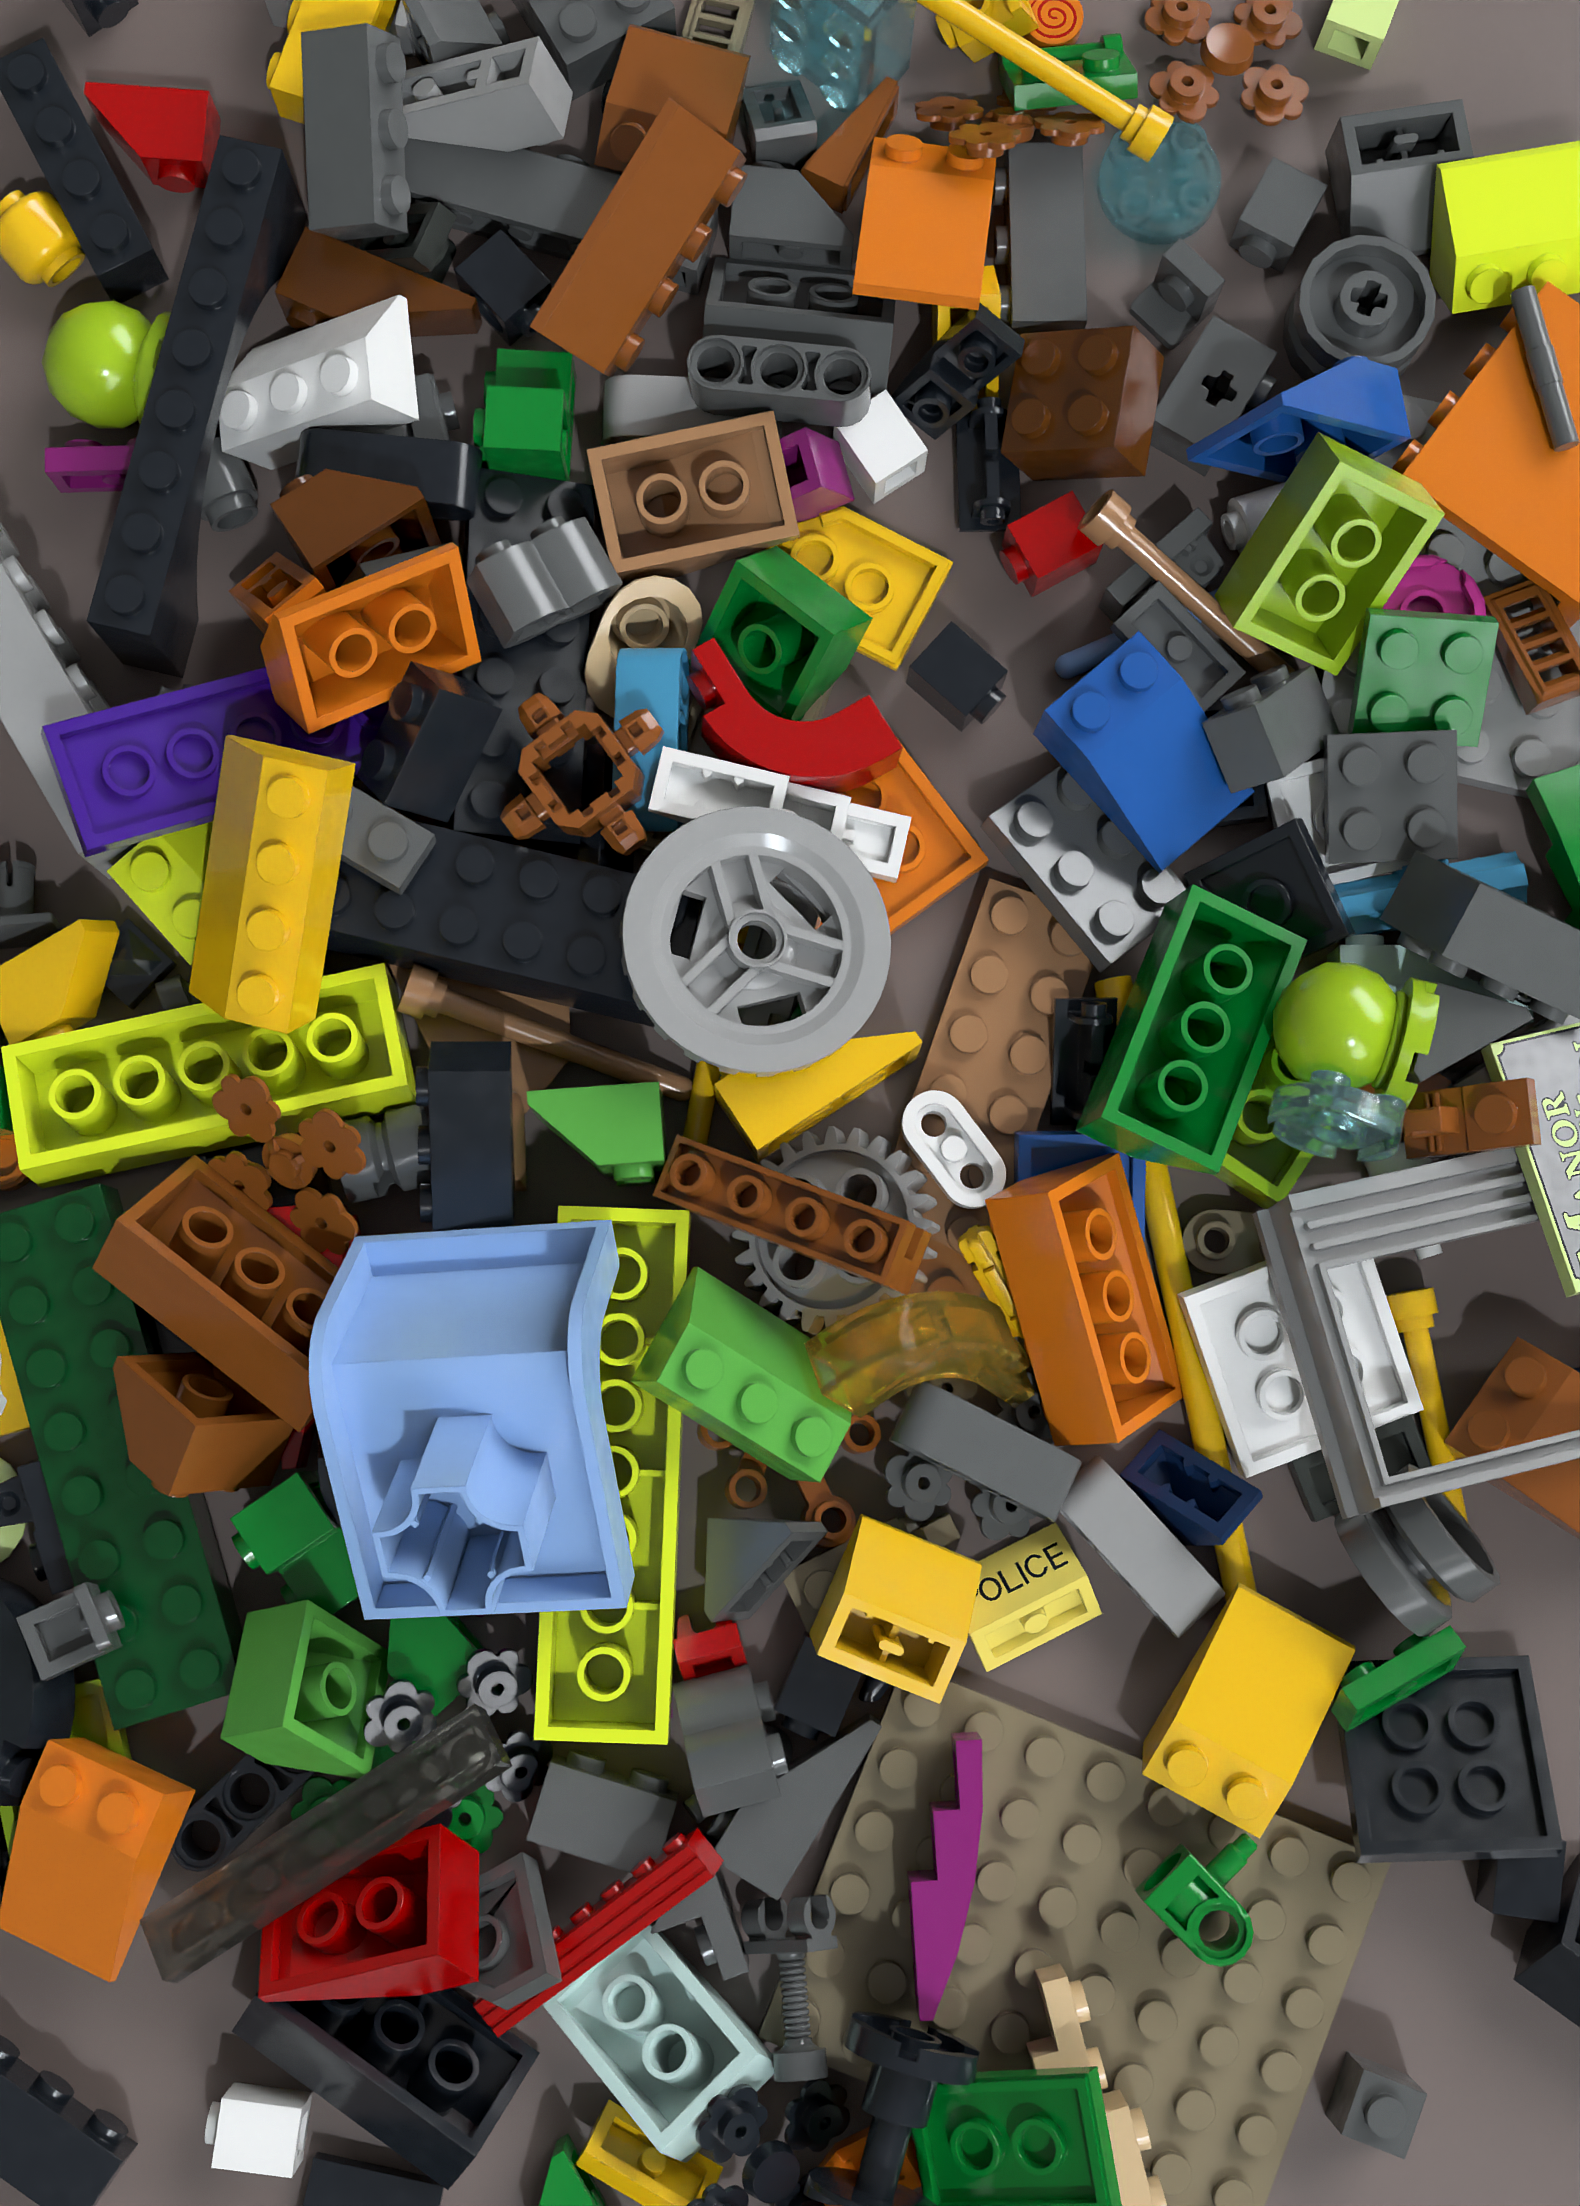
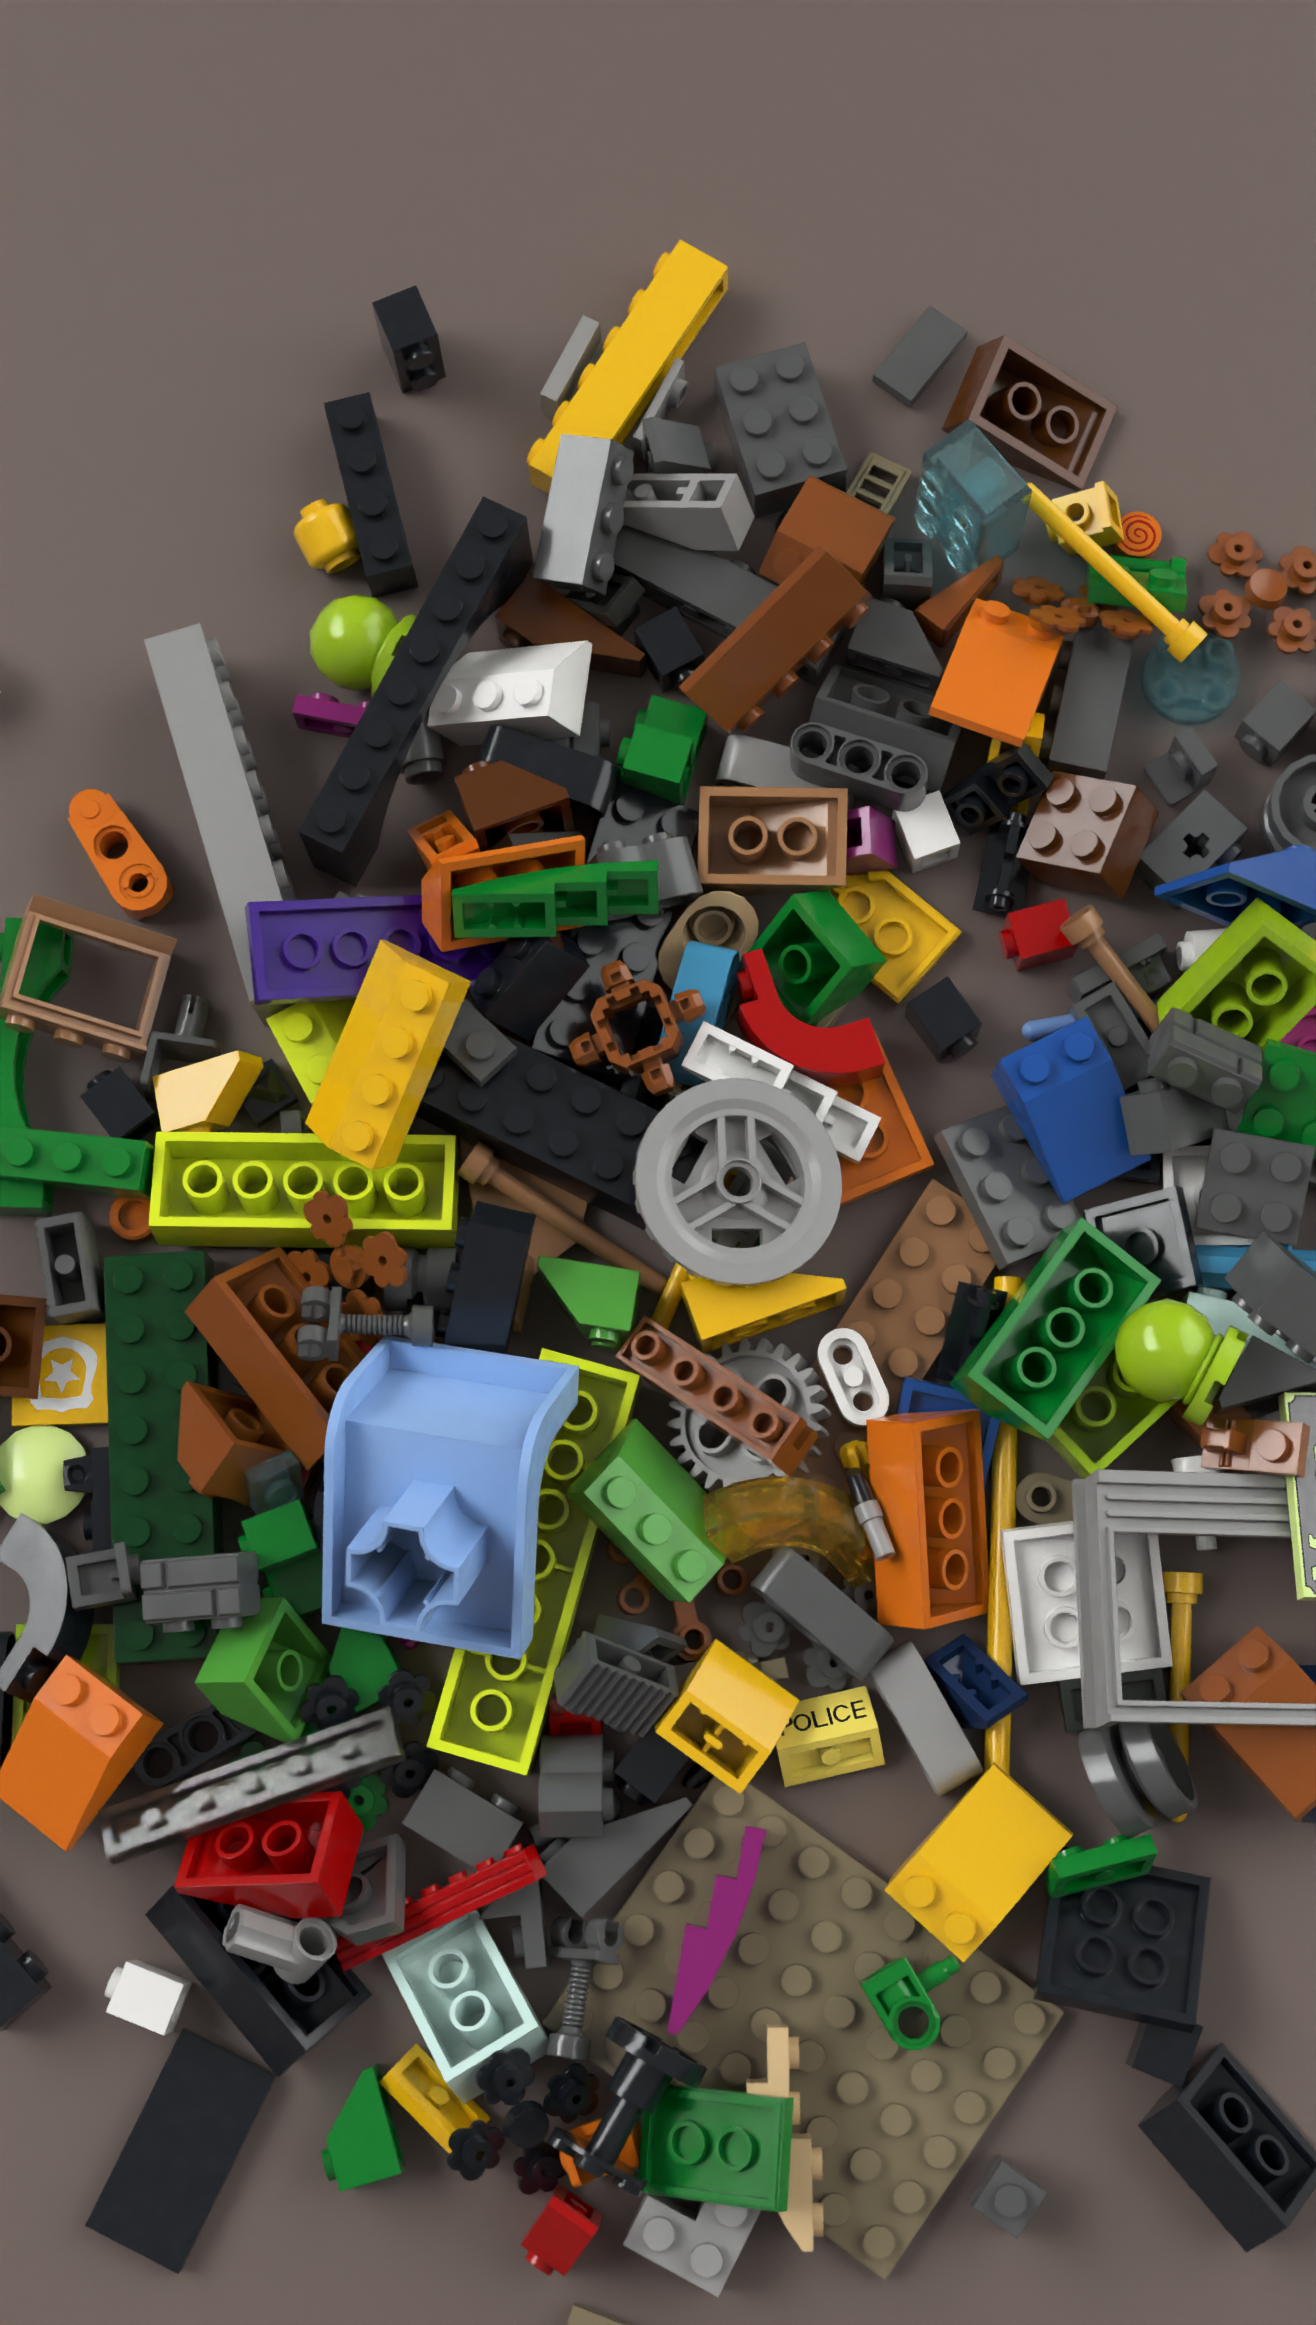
camera: 25 degrees right, 5 degrees down
red slope [84,82,221,193] -> none
clear light blue plate [1267,1070,1406,1162] -> none
none -> dark grey brick [140,1551,261,1633]
none -> light grey piece [222,1904,337,1984]
none -> clear light blue plate [244,1450,304,1515]
none -> dark grey bar [297,1286,434,1361]
none -> green slope [452,860,659,938]
none -> dark grey brick [554,1631,679,1738]
none -> light grey piece [845,1467,896,1561]
none -> dark grey brick [1147,1007,1263,1114]

